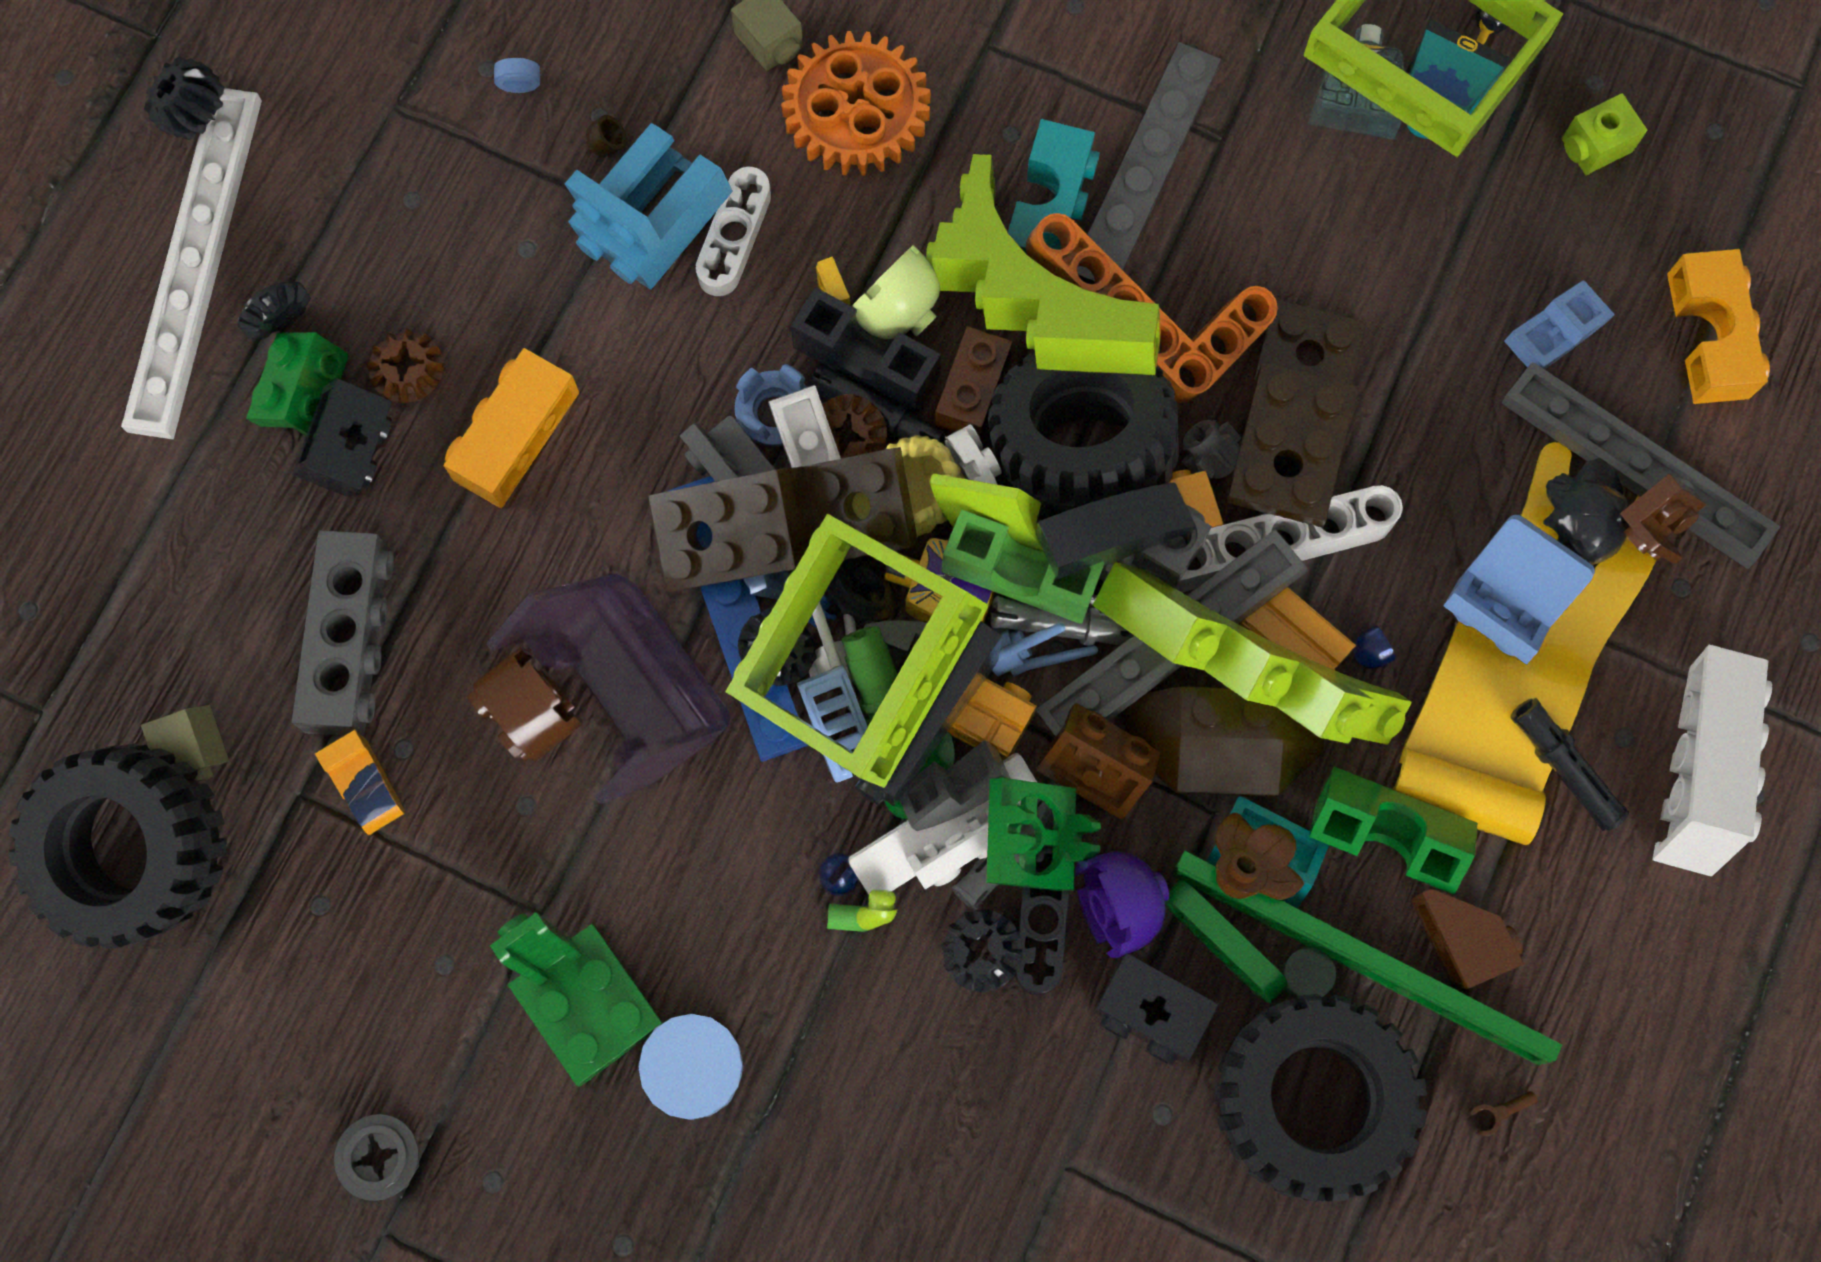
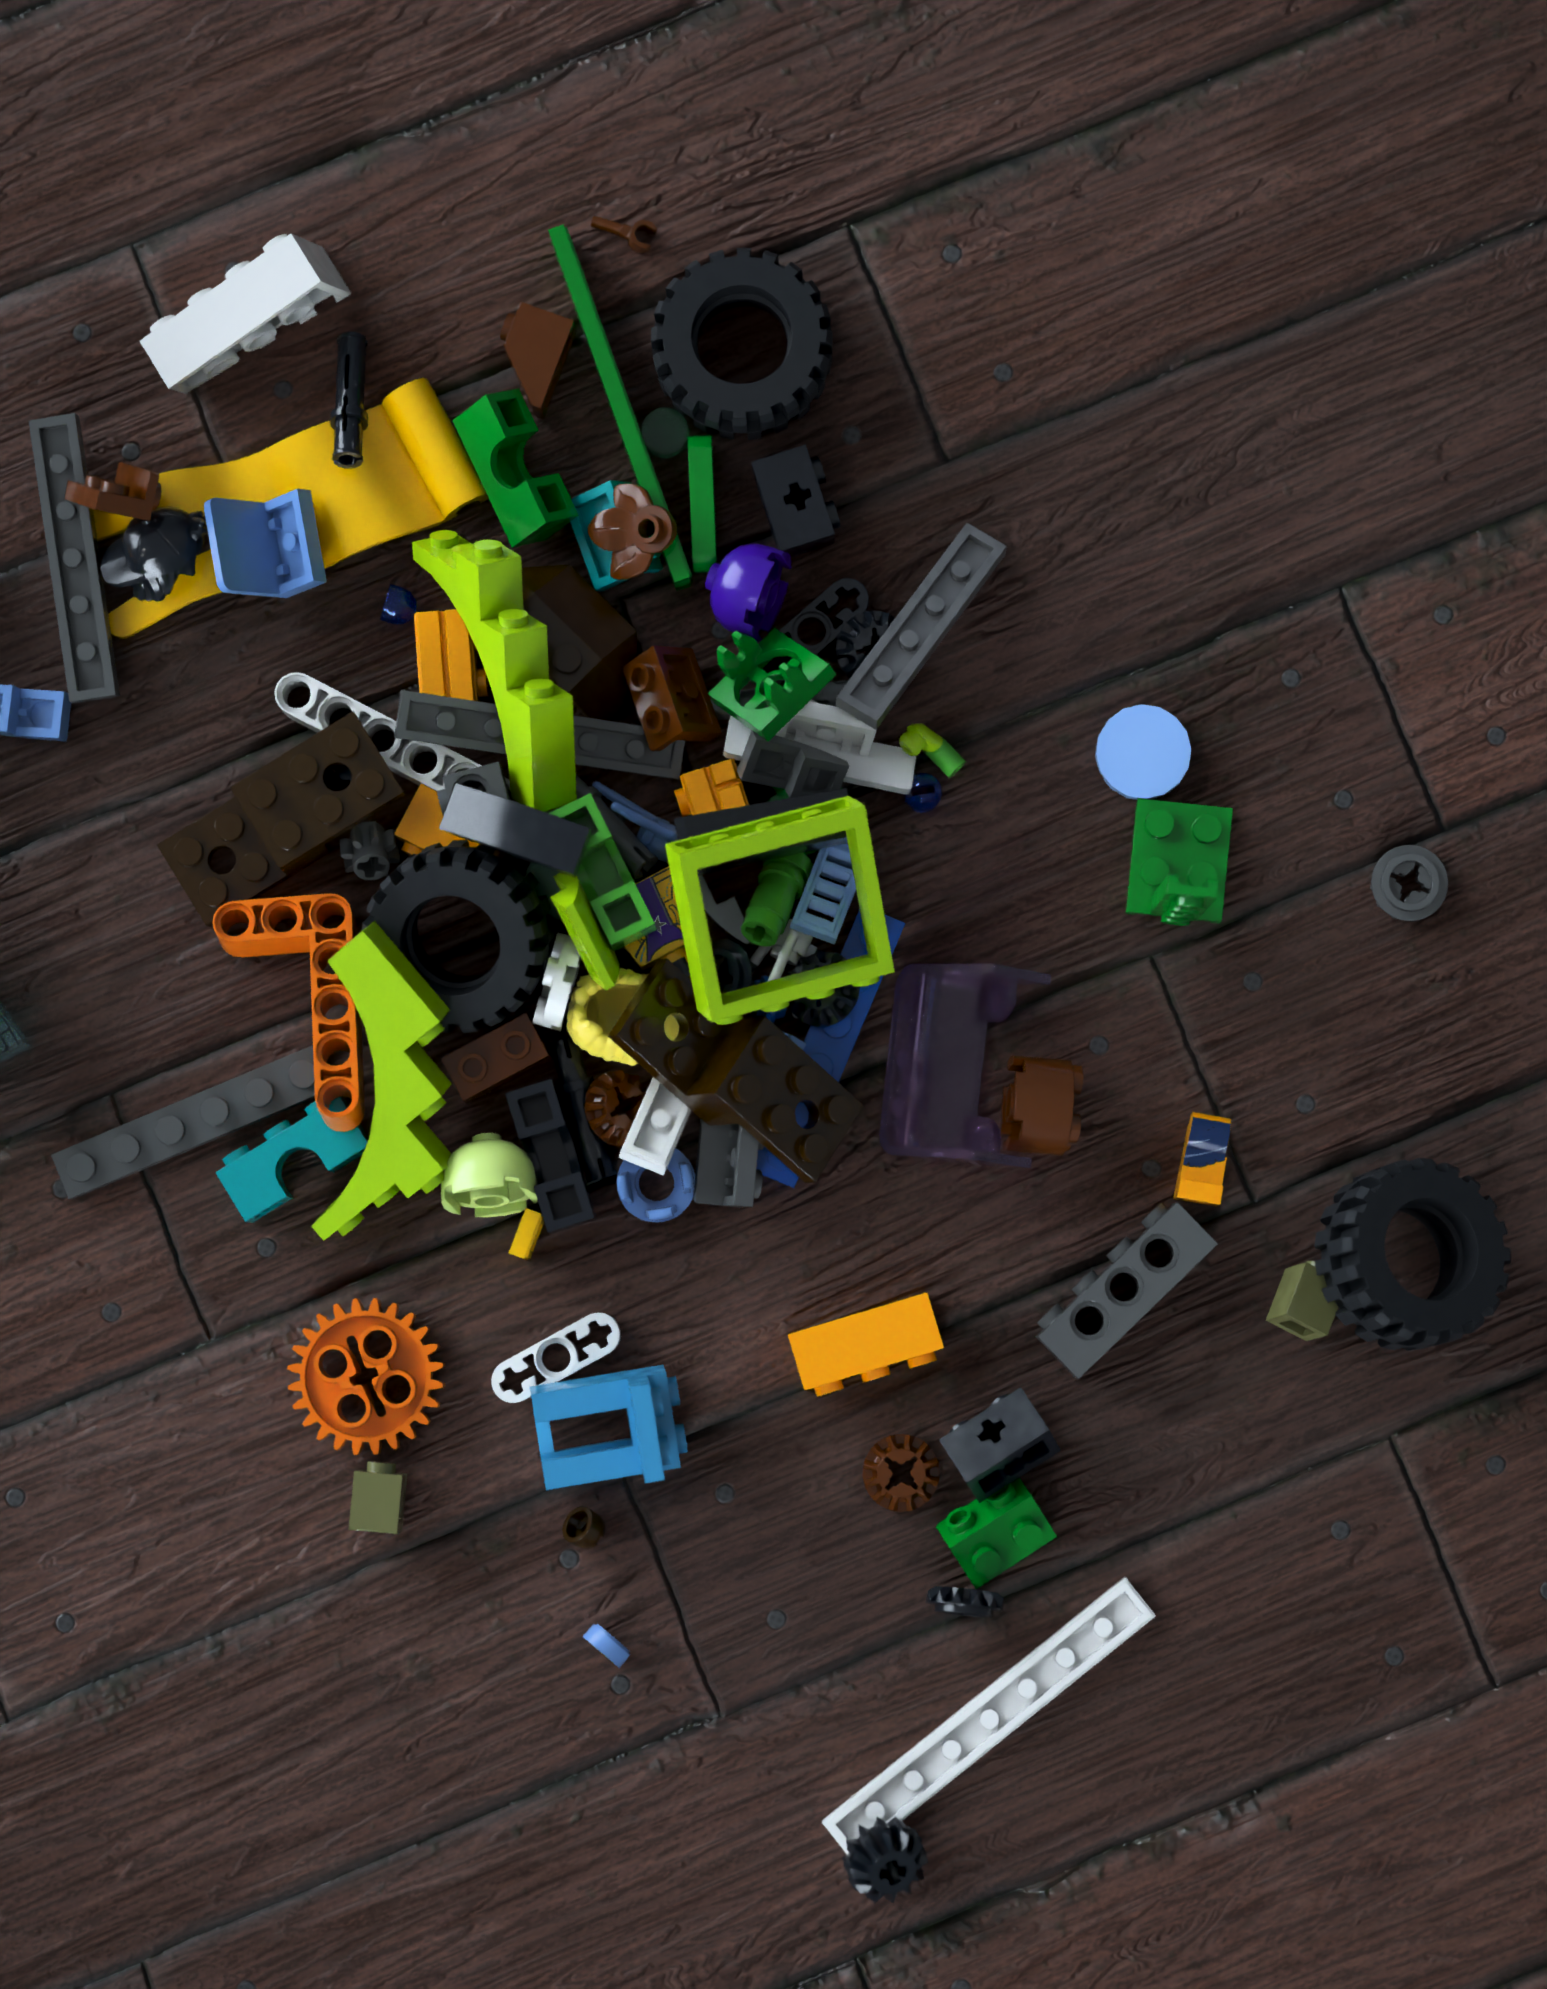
camera: 130 degrees left, 10 degrees up
none -> flat silver plate [836,523,1007,730]

